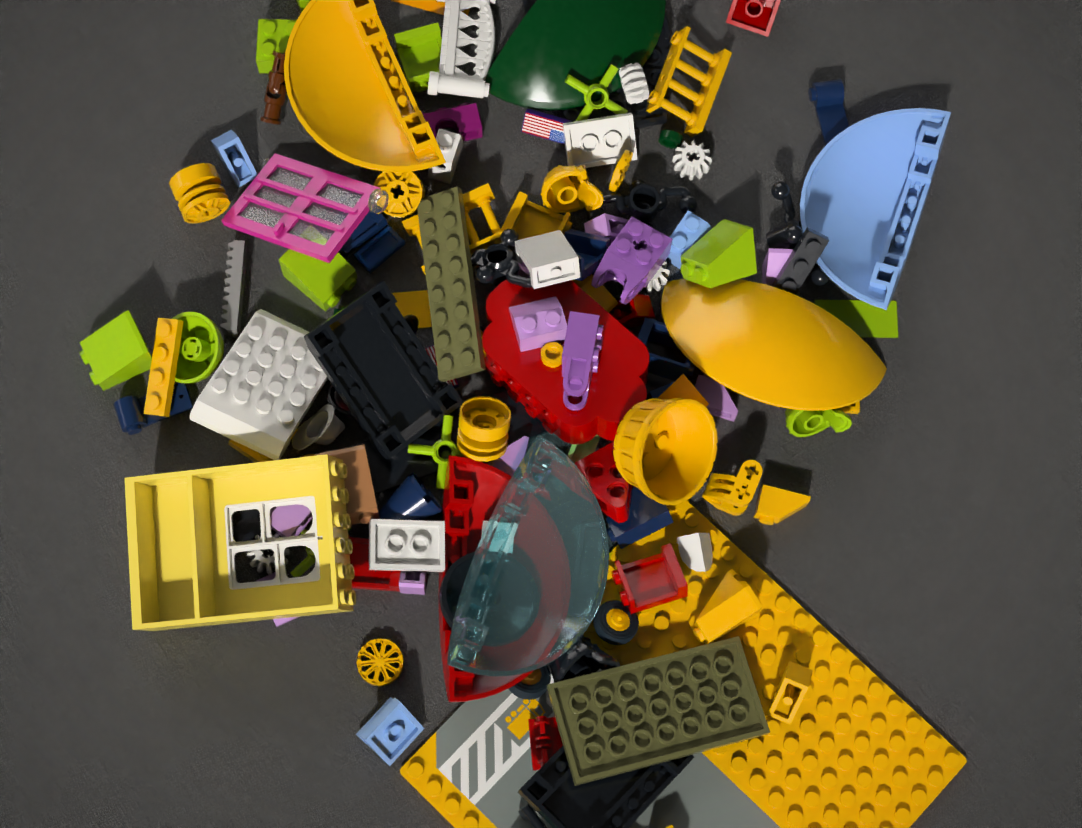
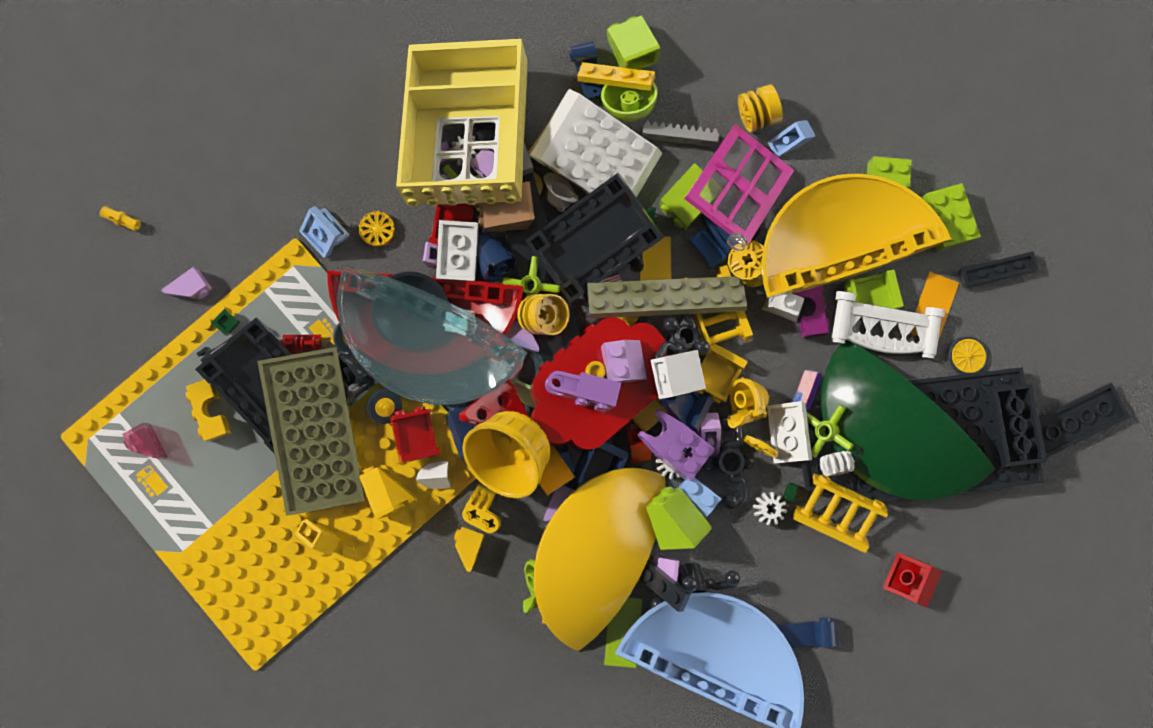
camera: 100 degrees right, 10 degrees up
reddish brown piece [260,51,287,125] -> none

